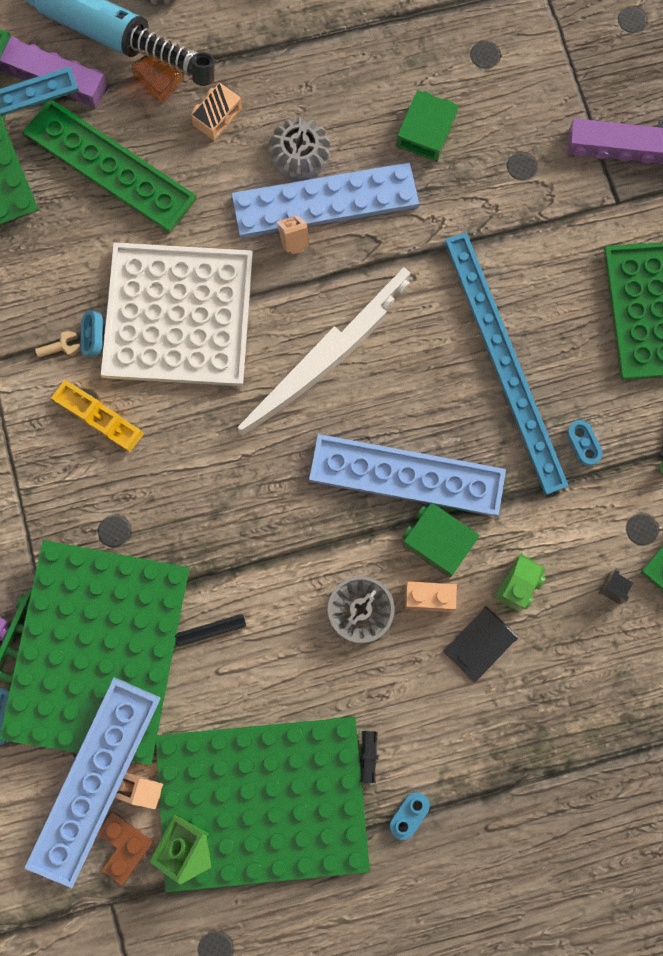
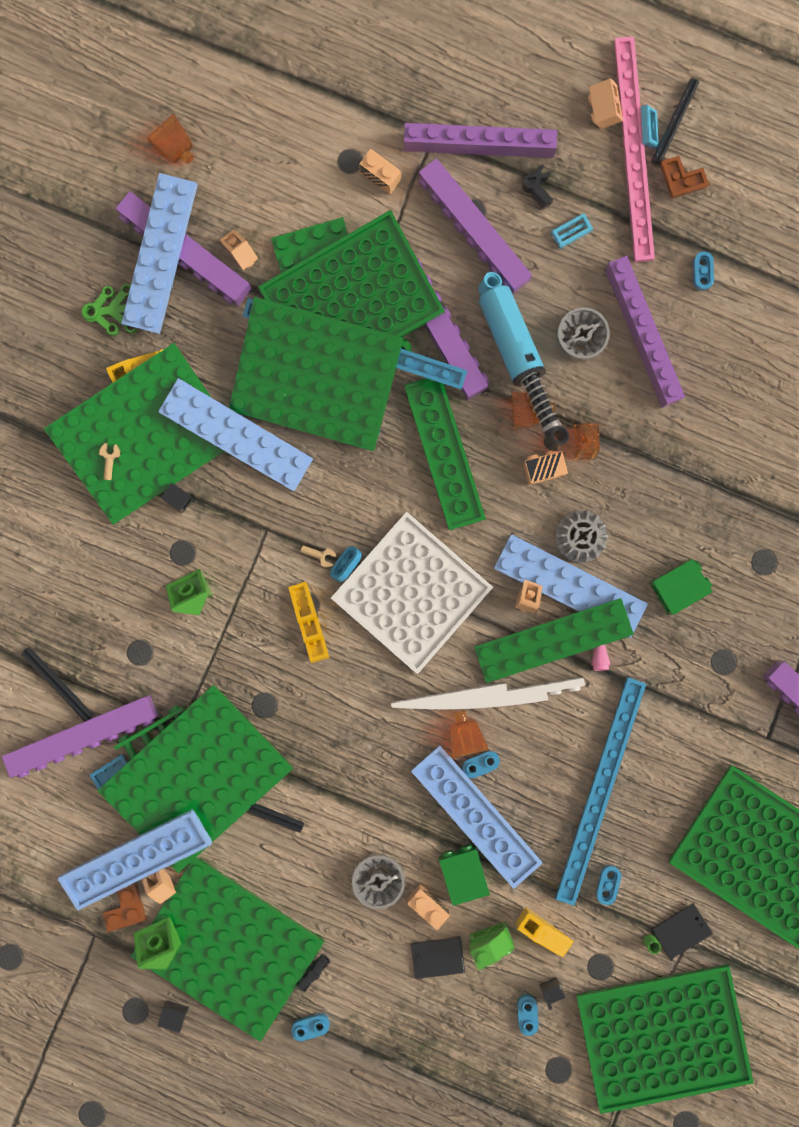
camera: 45 degrees right, 10 degrees up
none -> black panel [157,1000,189,1033]
none -> clear orange torso [449,710,488,758]
none -> dark azure plate [462,751,500,778]
none -> green plate [474,598,634,683]
none -> yellow slope [515,907,574,957]
none -> dark azure plate [517,994,538,1036]
none -> clear orange torso [574,423,600,460]
none -> bright pink cone [591,645,611,671]

